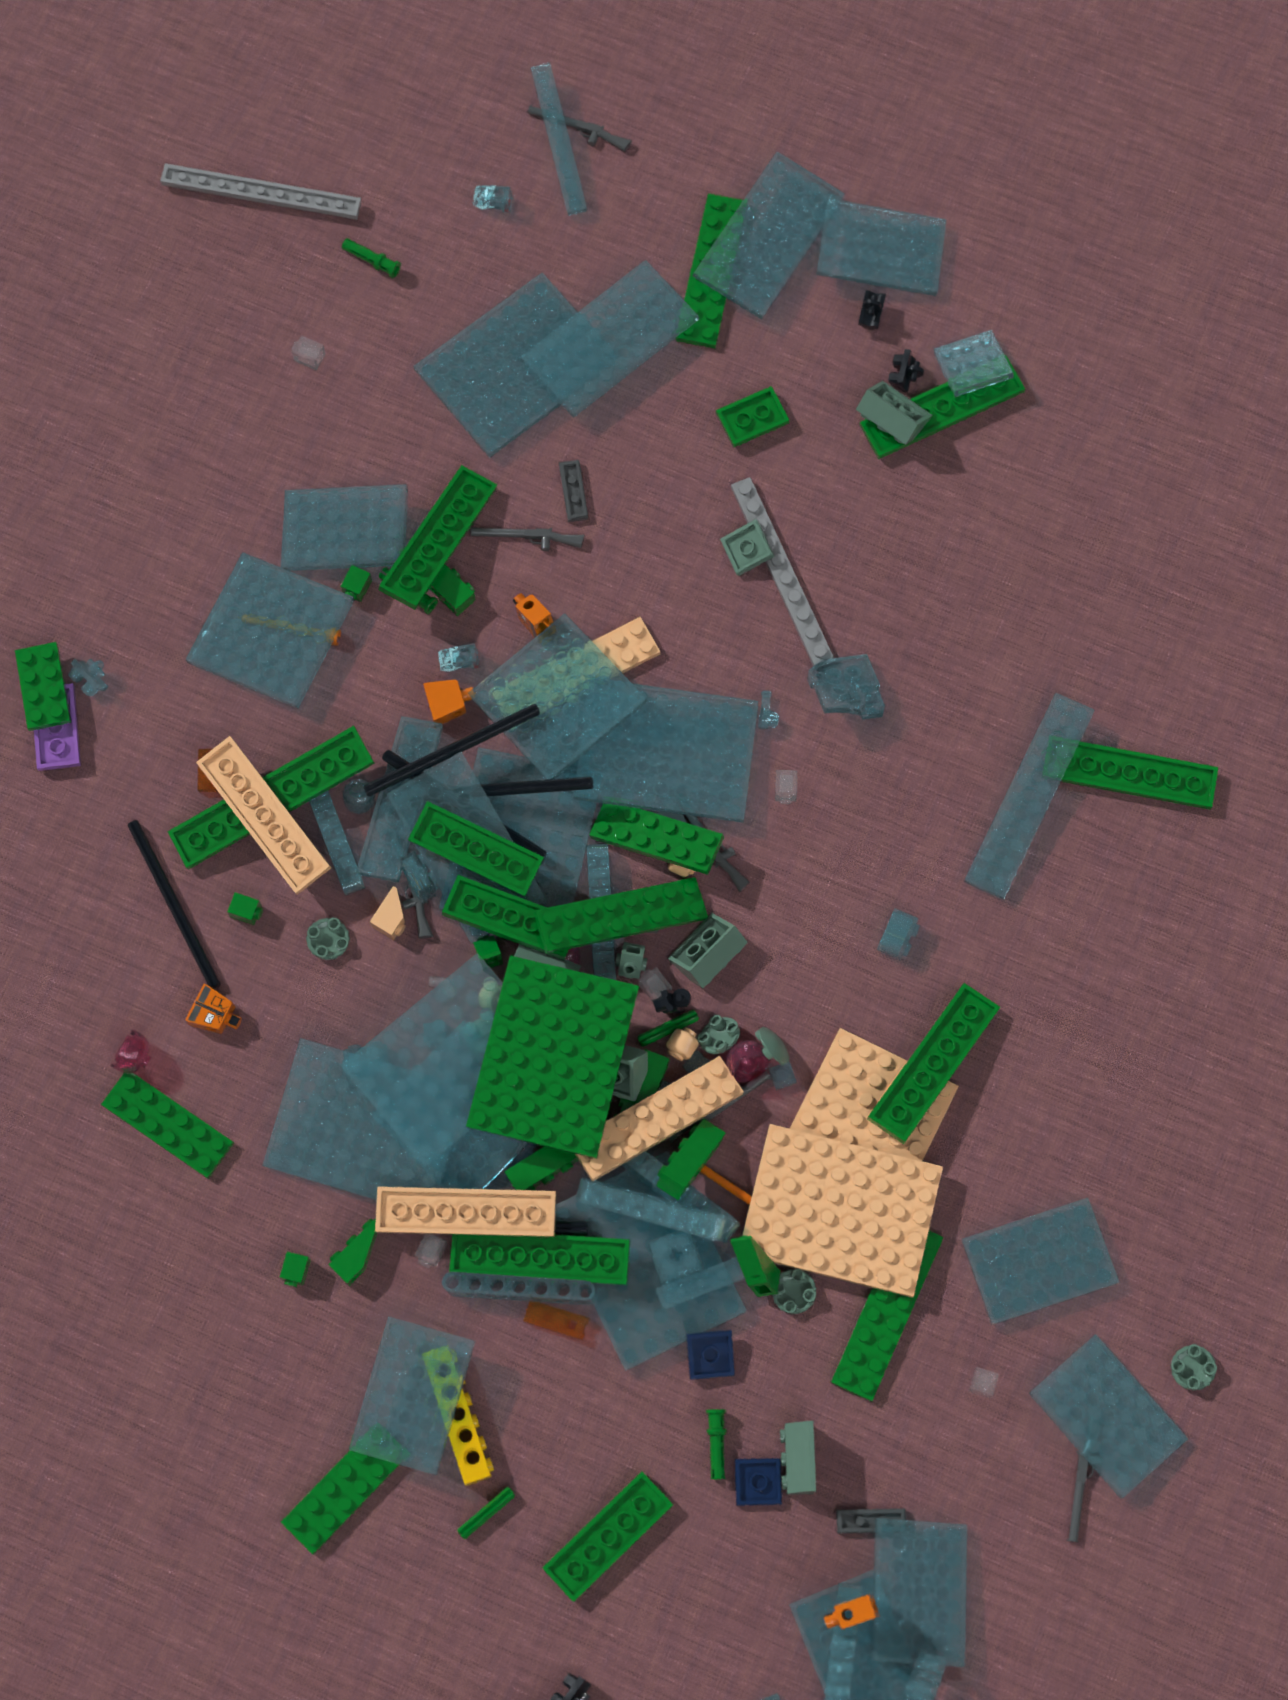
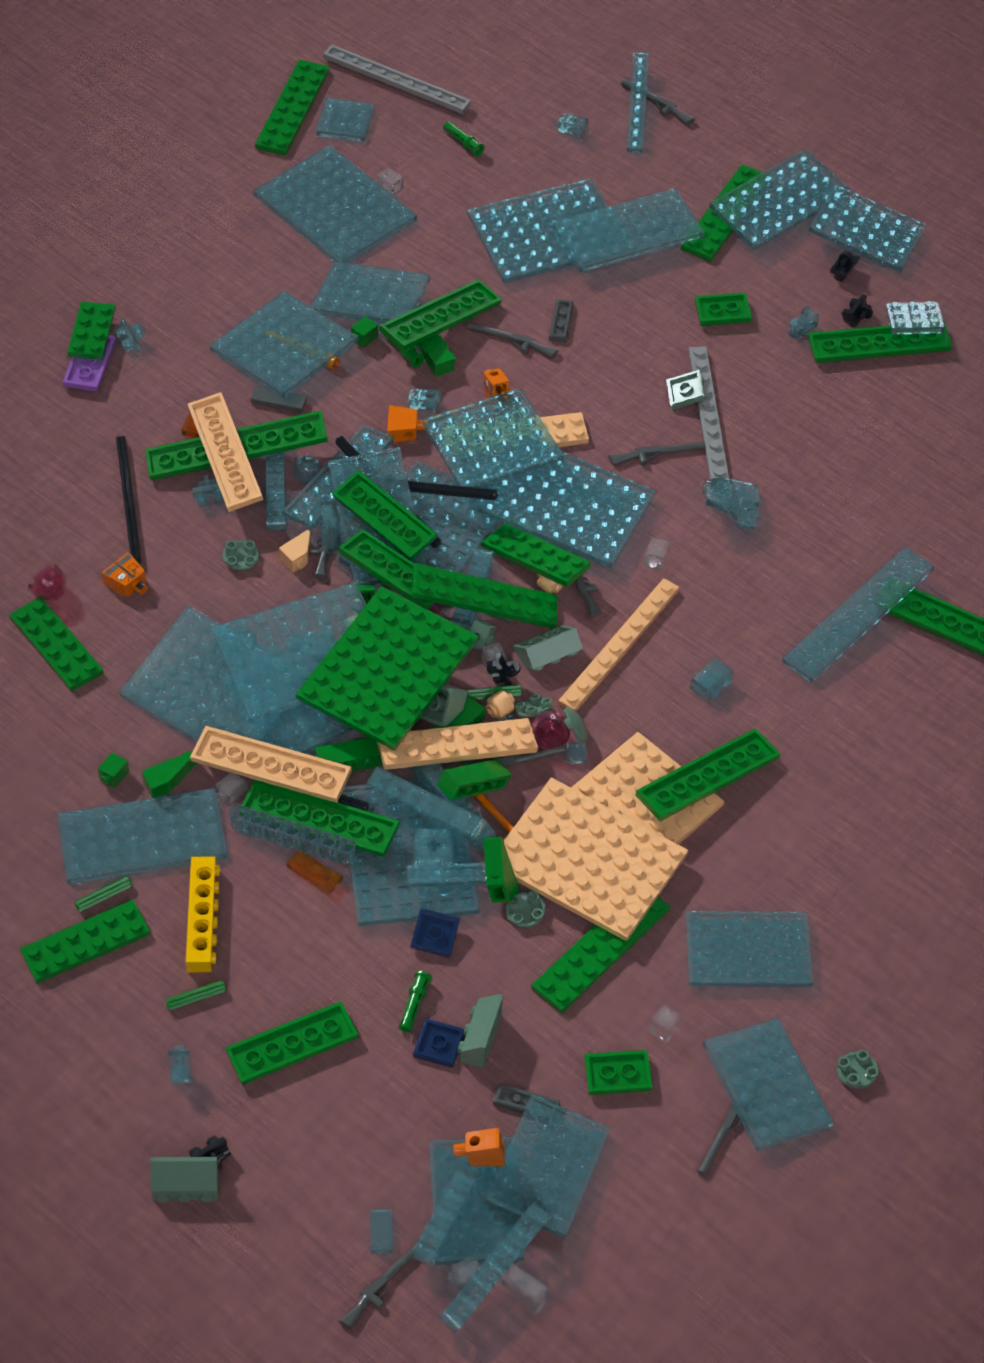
camera: 15 degrees right, 20 degrees down
green brick [227,892,263,925] -> none
clear light blue plate [349,1316,476,1475] -> none
black axle [363,704,540,797] -> none
clear light blue bar [758,690,779,729] -> none
sand green slope [856,381,932,445] -> none
none -> clear light blue plate [57,788,227,884]
none -> green axle [75,876,132,912]
none -> clear light blue hips [168,1045,192,1084]
none -> clear light blue hips [192,475,224,507]
none -> dark grey tile [250,386,307,413]
none -> clear light blue plate [253,145,417,268]
none -> green plate [255,59,330,156]
none -> clear light blue plate [316,98,374,142]
none -> light nougat plate [558,578,679,711]
none -> green plate [584,1050,652,1095]
none -> dark grey piece [608,441,705,466]
none -> clear light blue leg [788,306,819,339]

